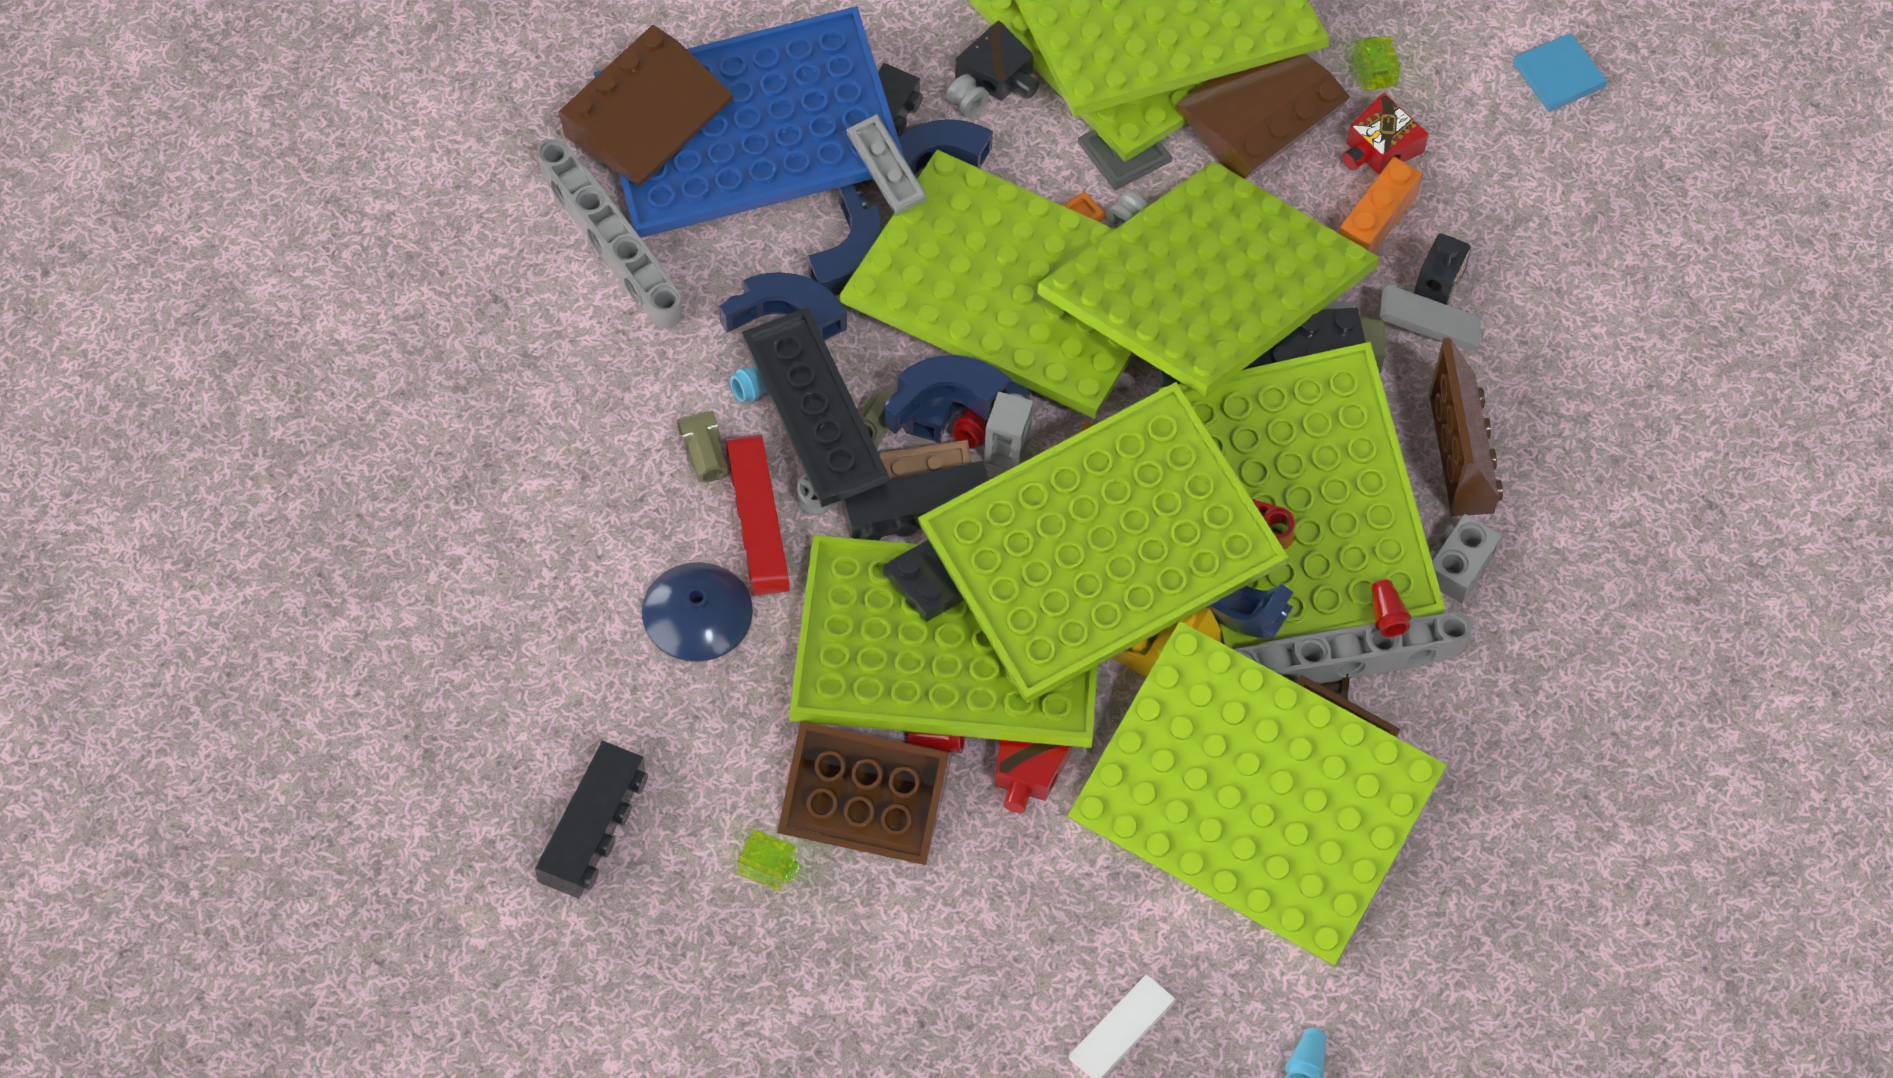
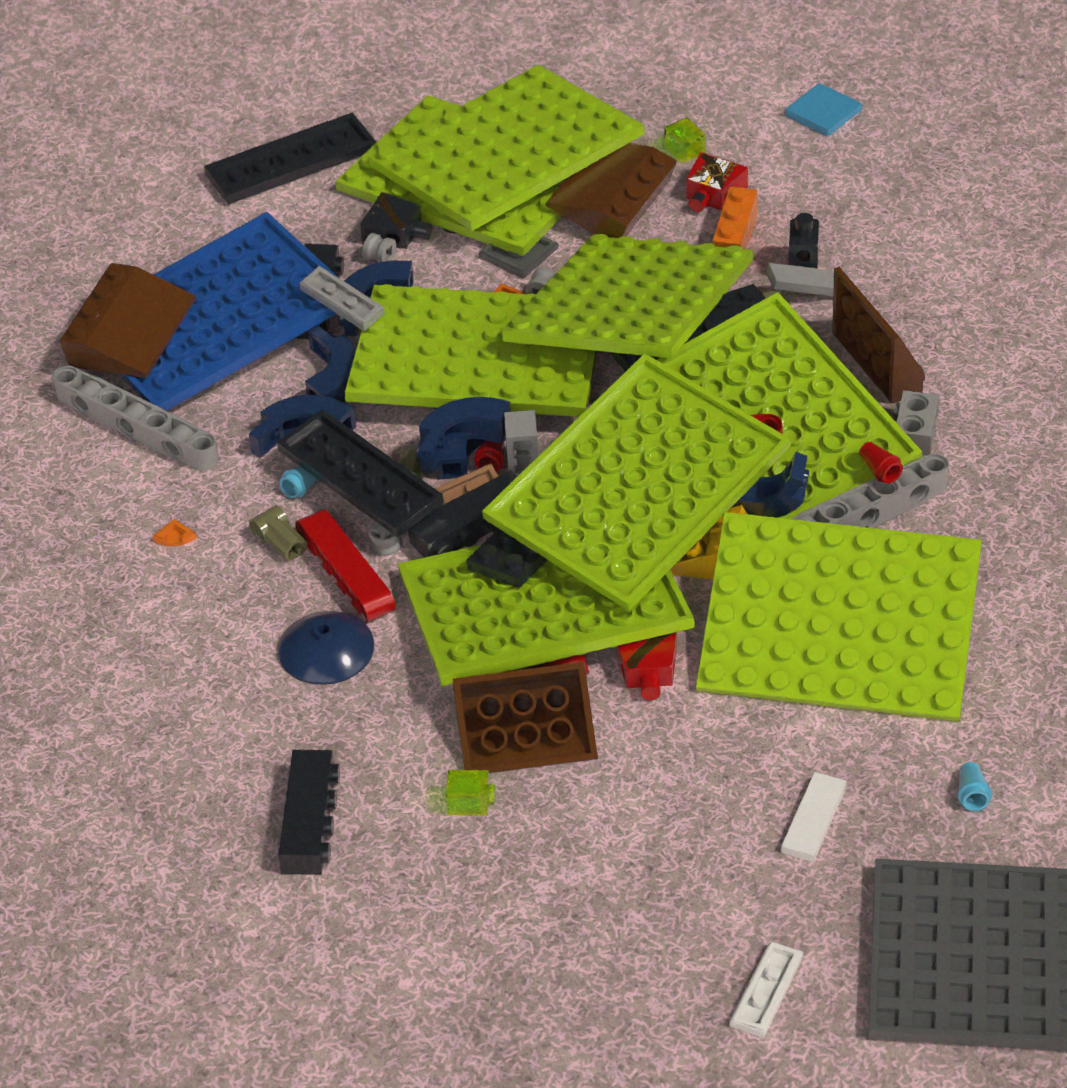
camera: 15 degrees left, 15 degrees down
none -> orange tile [152,519,197,546]

